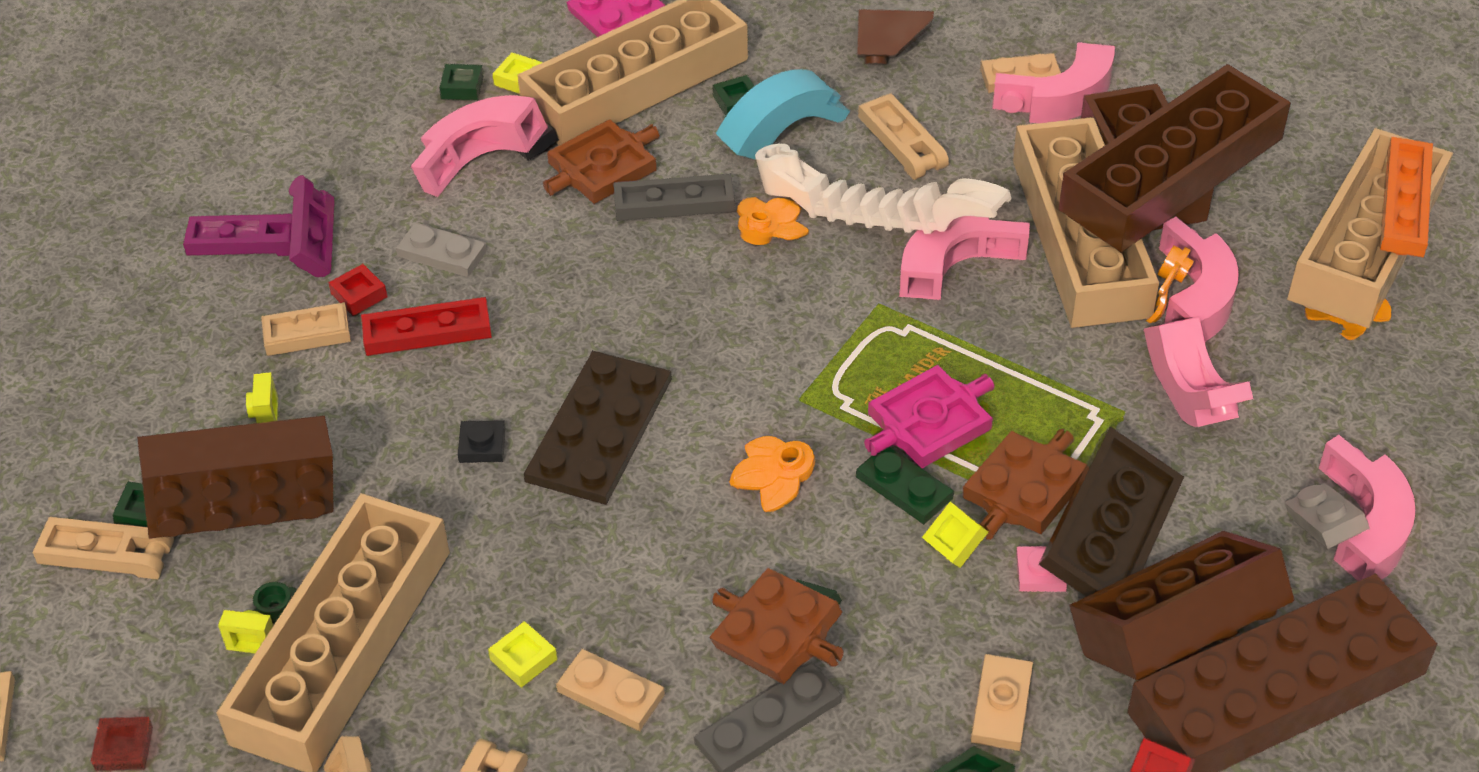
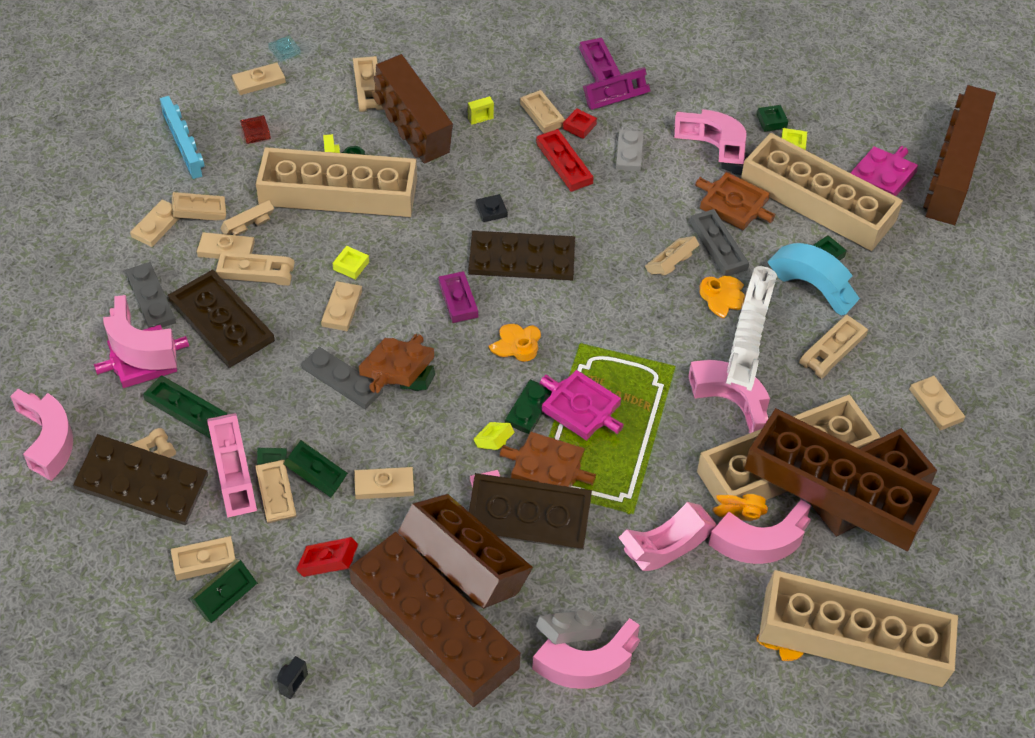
camera: 70 degrees right, 5 degrees up
reddish brown slope [857,9,934,65] -> none
bright pink arch [993,43,1115,123] -> none
orange plate [1380,136,1433,258] -> none
none -> magenta plate [438,271,478,323]
none -> tan plate [645,236,699,275]

